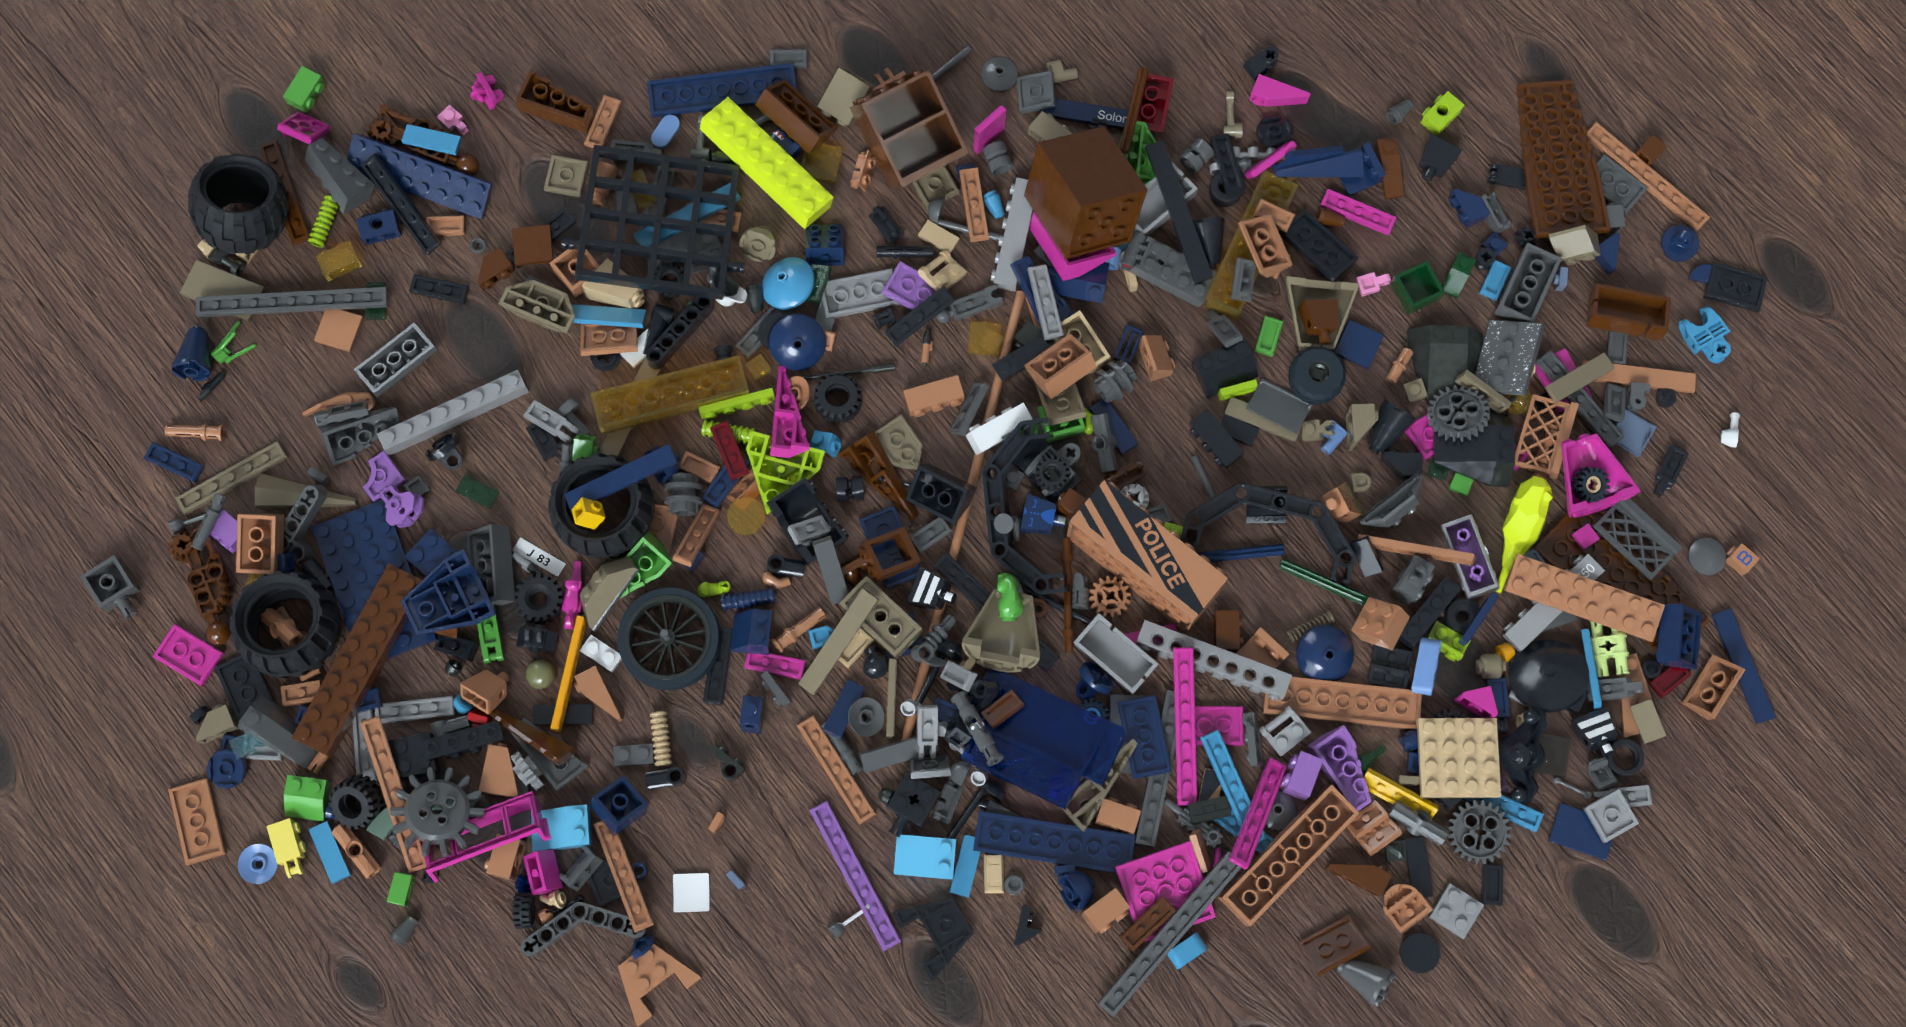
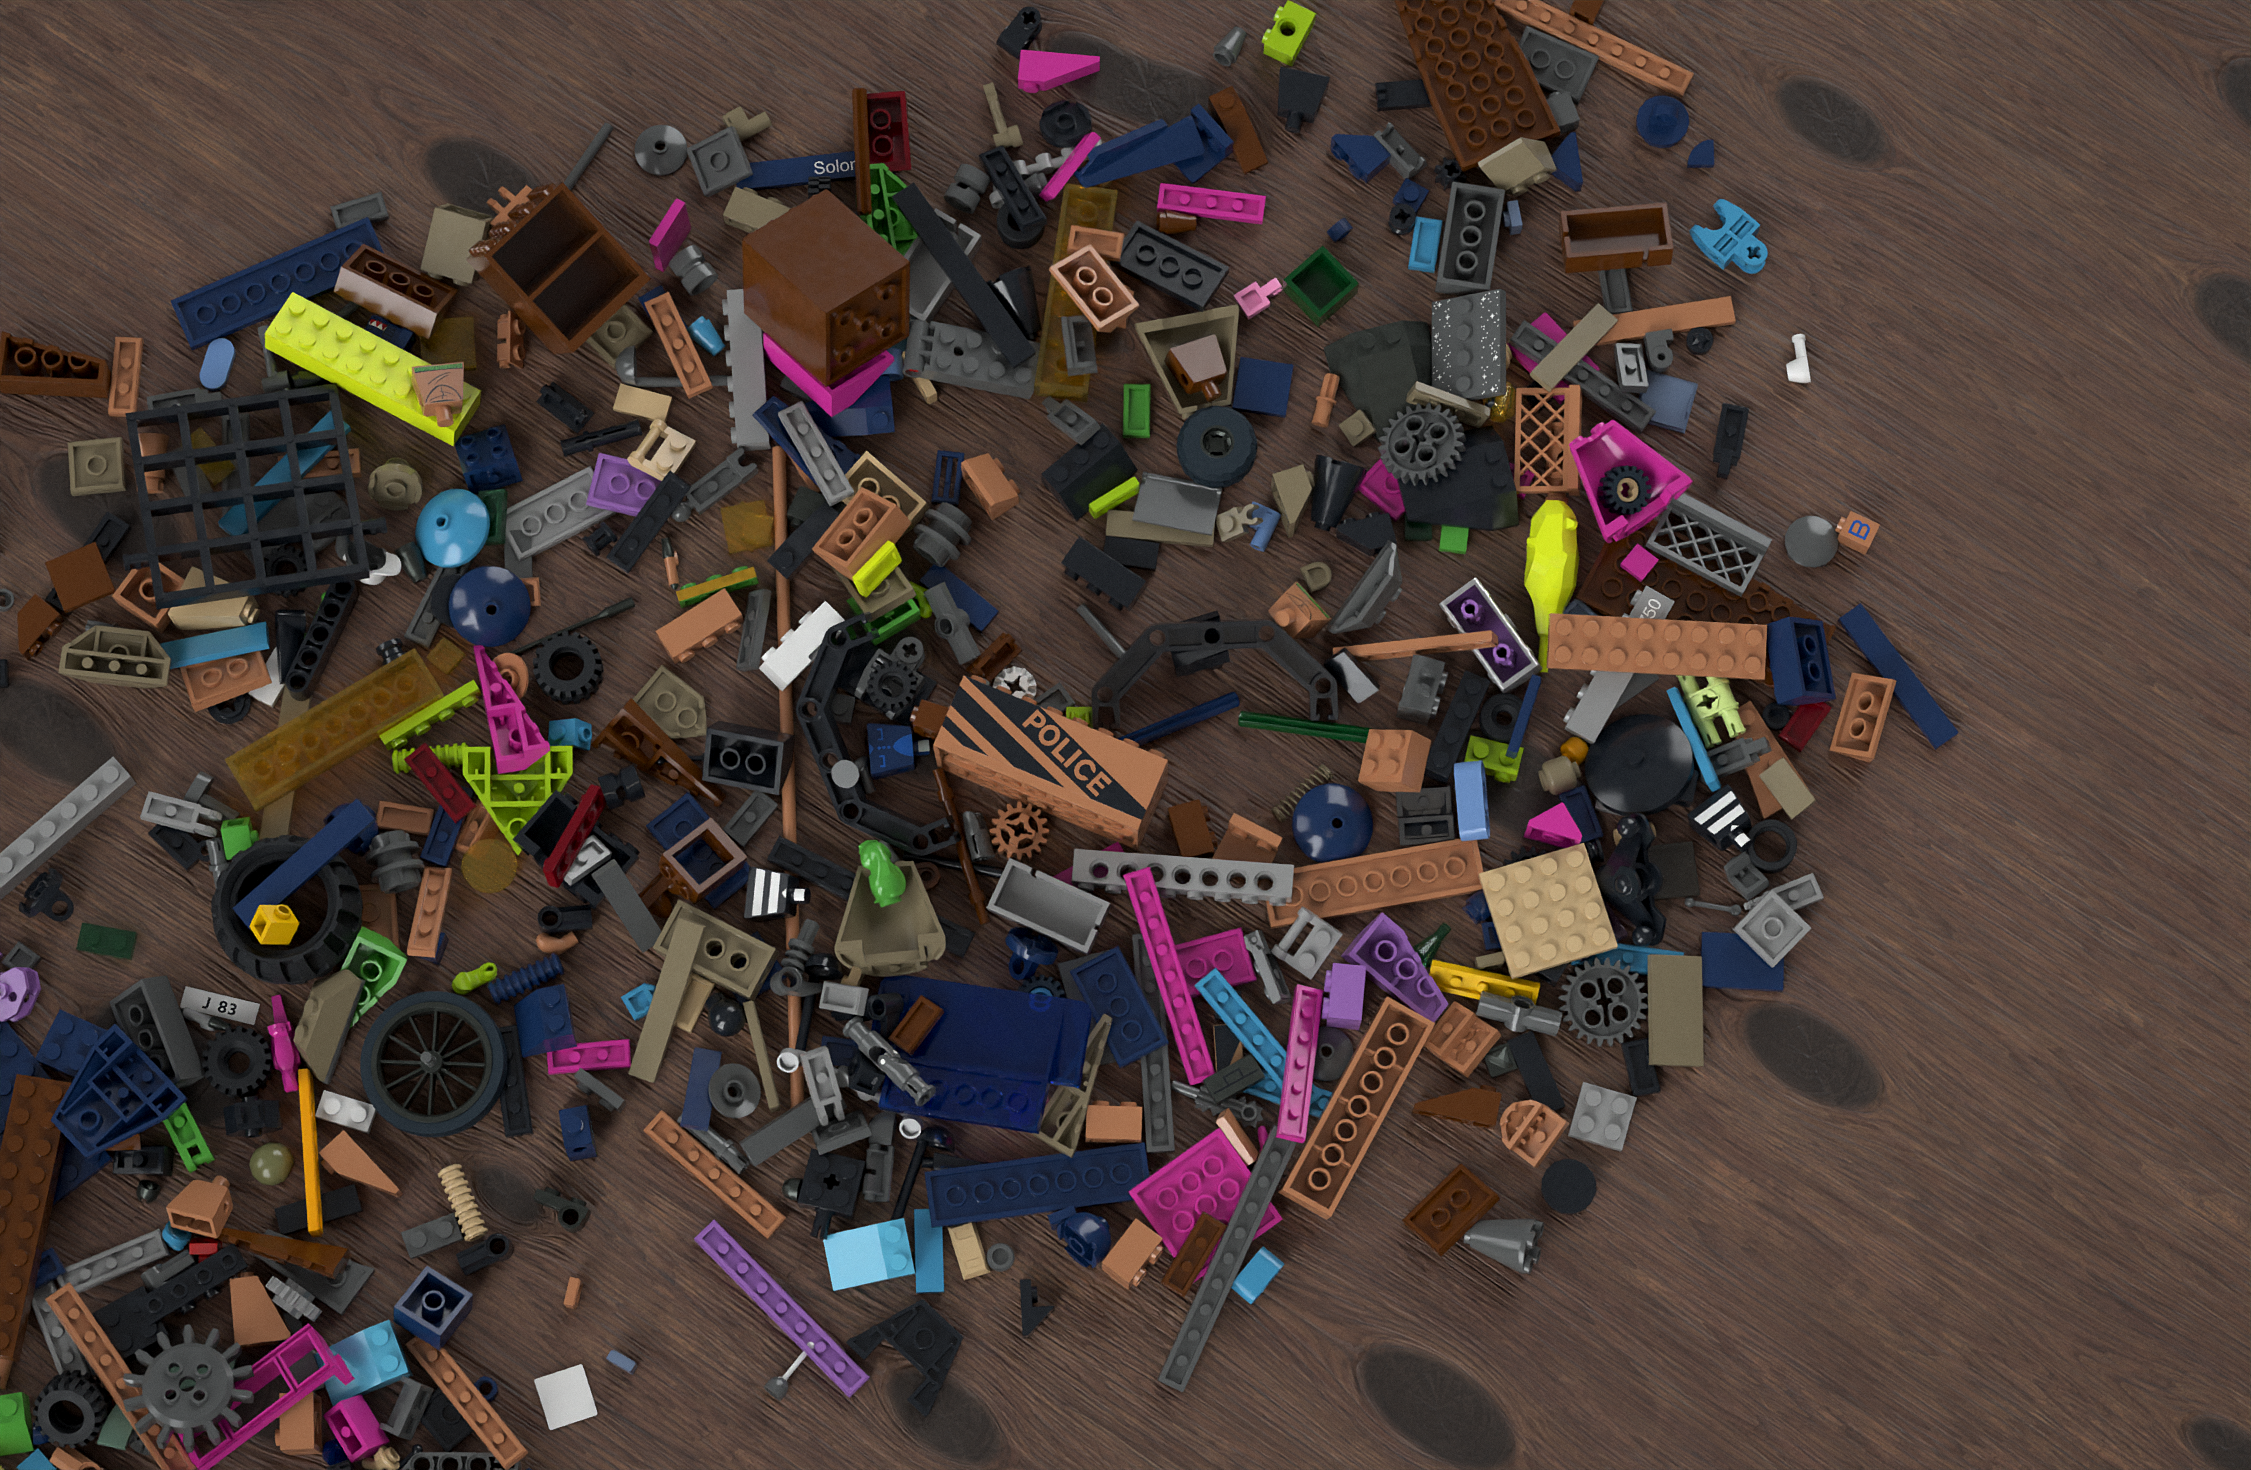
camera: 15 degrees left, 0 degrees up
nougat pin [771,607,826,653] -> none
dark green slope [1442,252,1476,299] -> none
black tile [1703,262,1768,313] -> none
none -> nougat torso [411,362,464,427]
none -> dark red plate [543,784,607,888]
none -> plate [676,566,758,608]
none -> neon yellow tile [852,540,902,597]
none -> dark blue axle [1327,218,1353,243]
none -> dark tan tile [1647,954,1704,1067]

